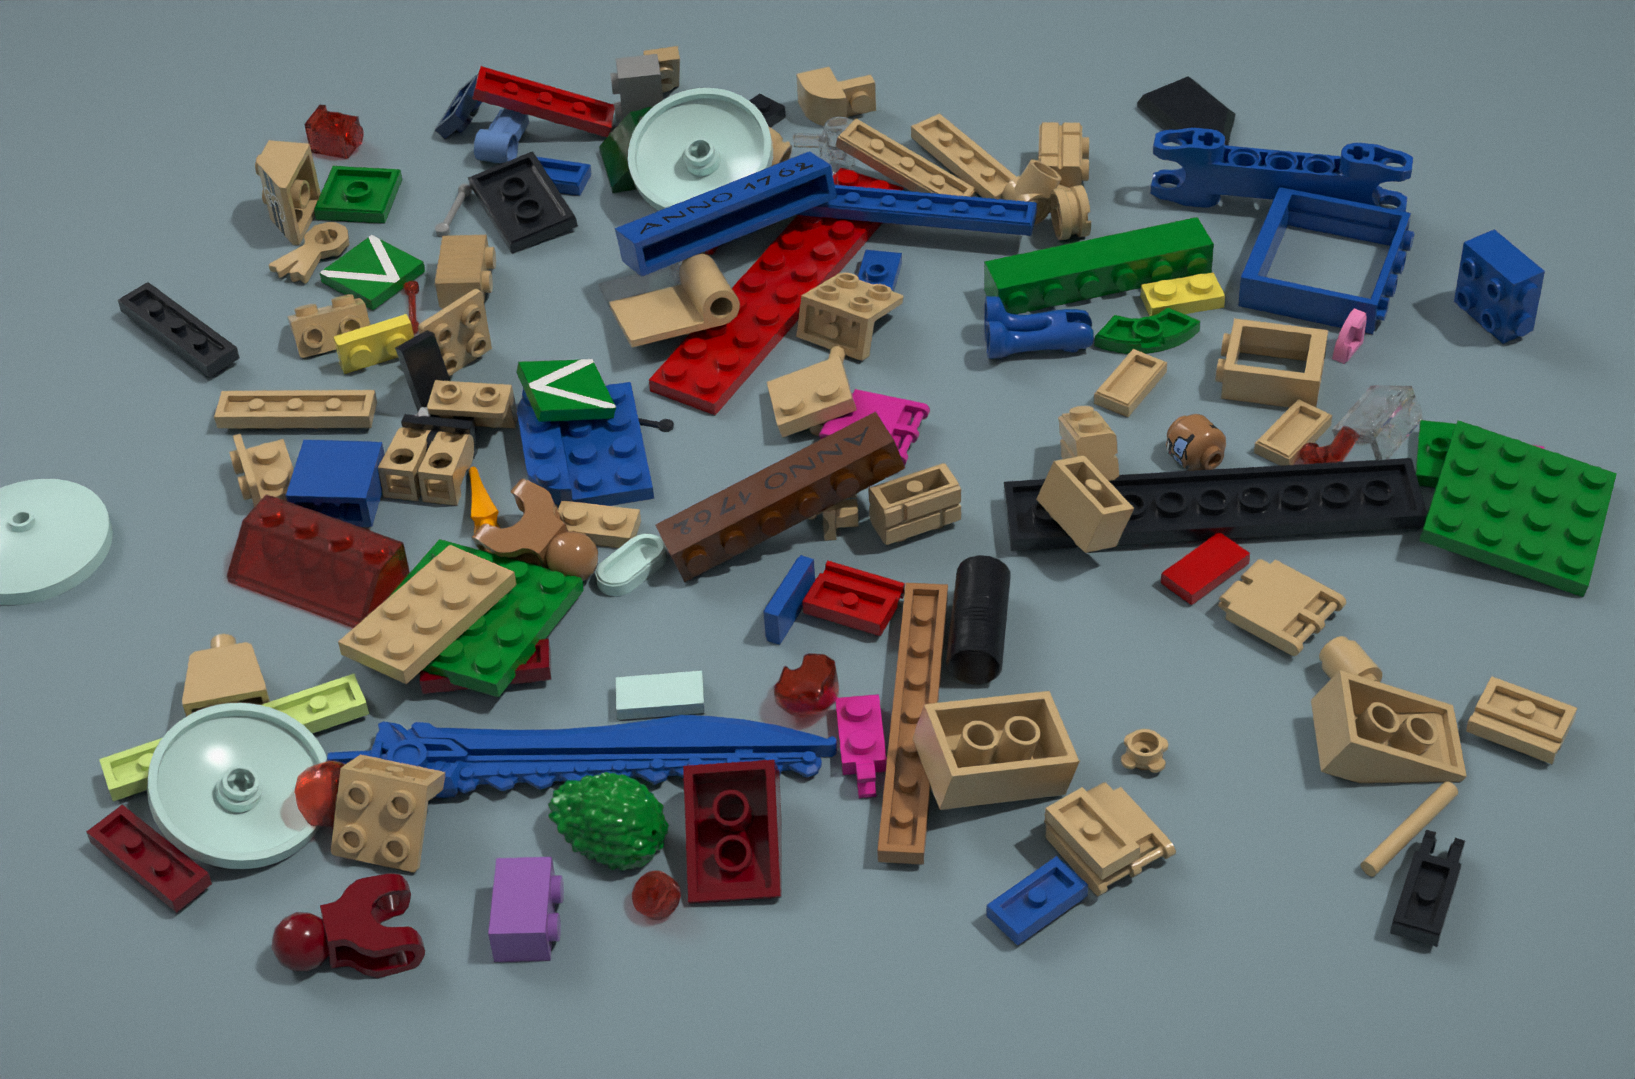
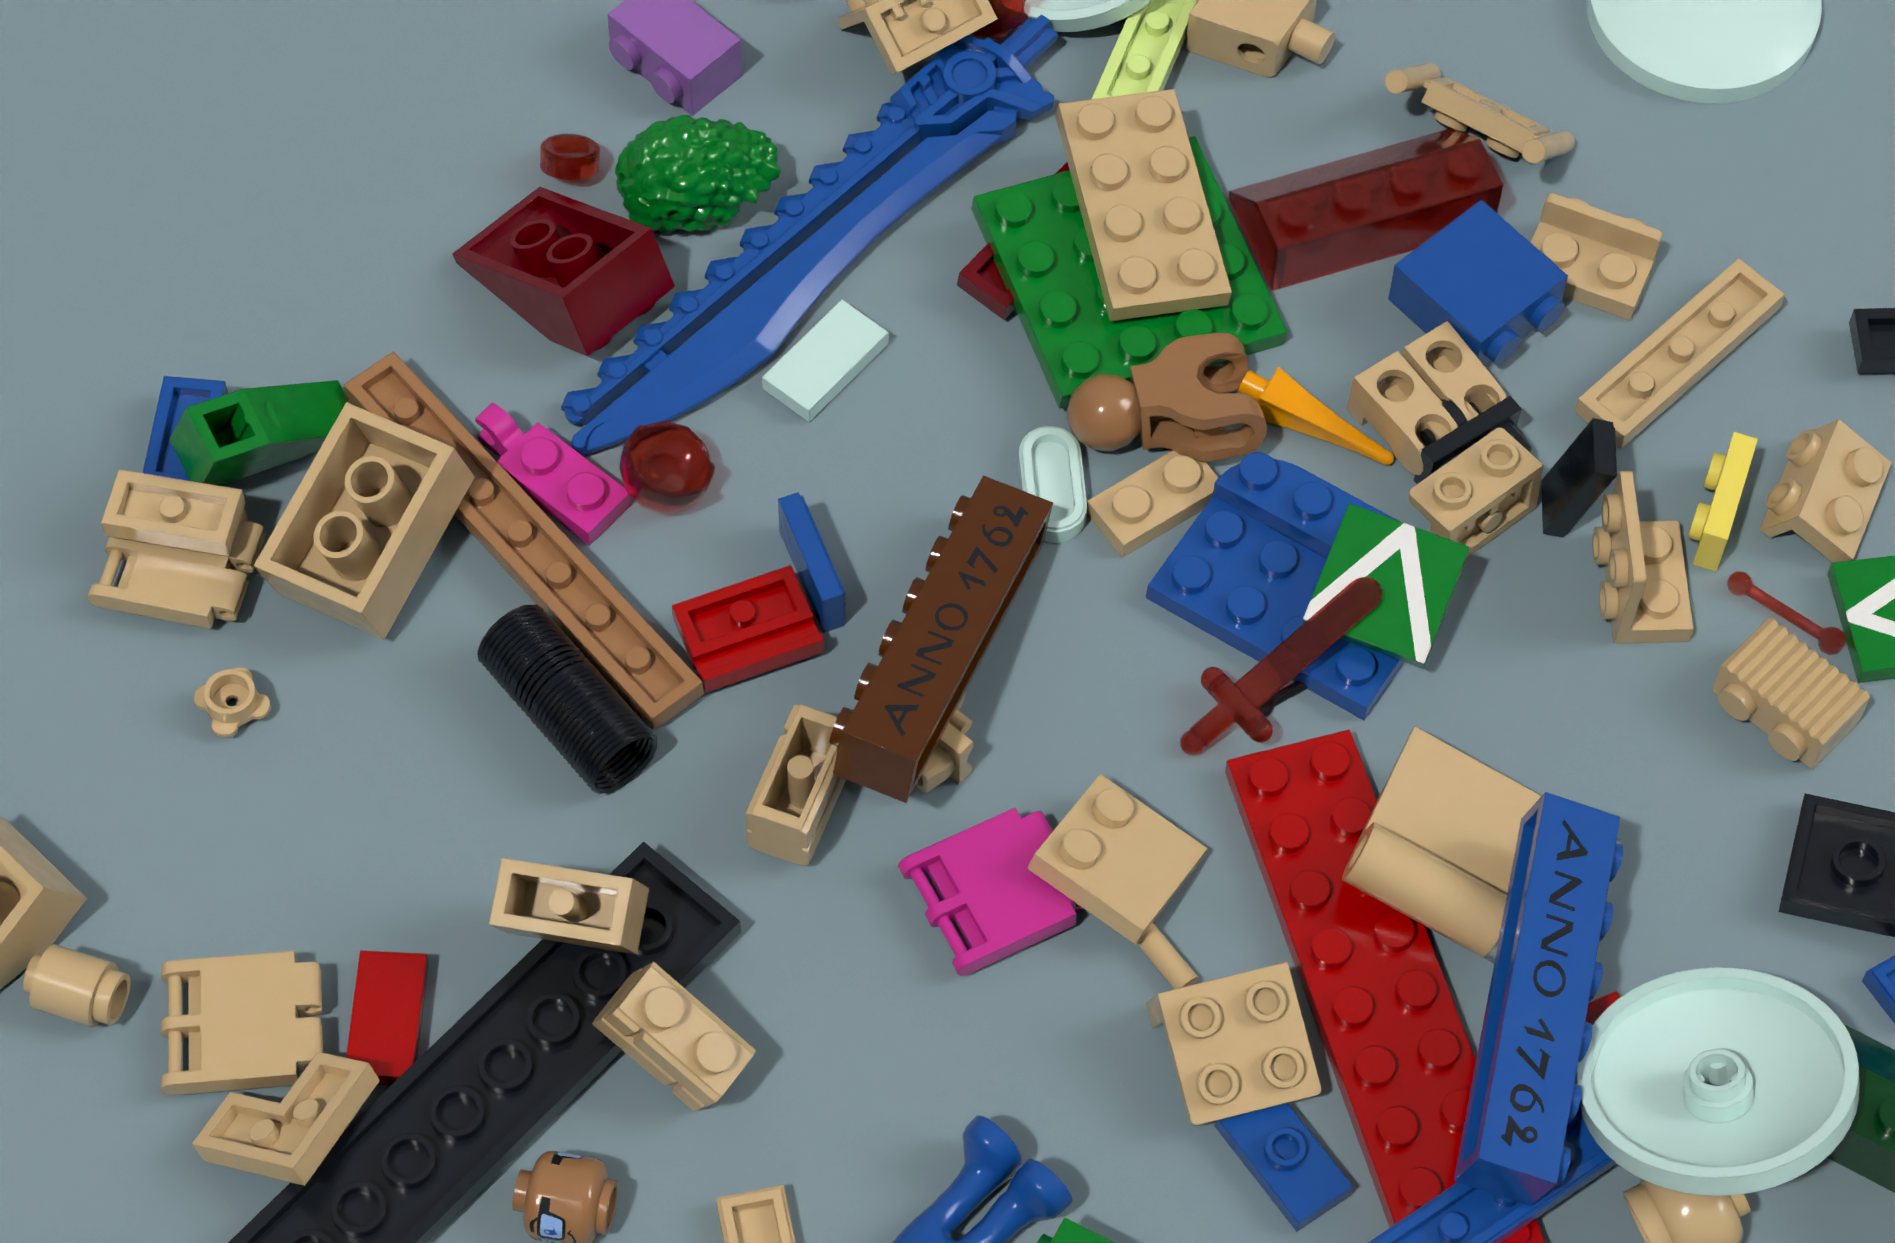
camera: 130 degrees right, 15 degrees up
none -> green slope [169,380,349,486]
none -> tan plate [192,1052,380,1186]
none -> clear red sword [1180,577,1382,755]
none -> tan plate [1385,63,1575,164]

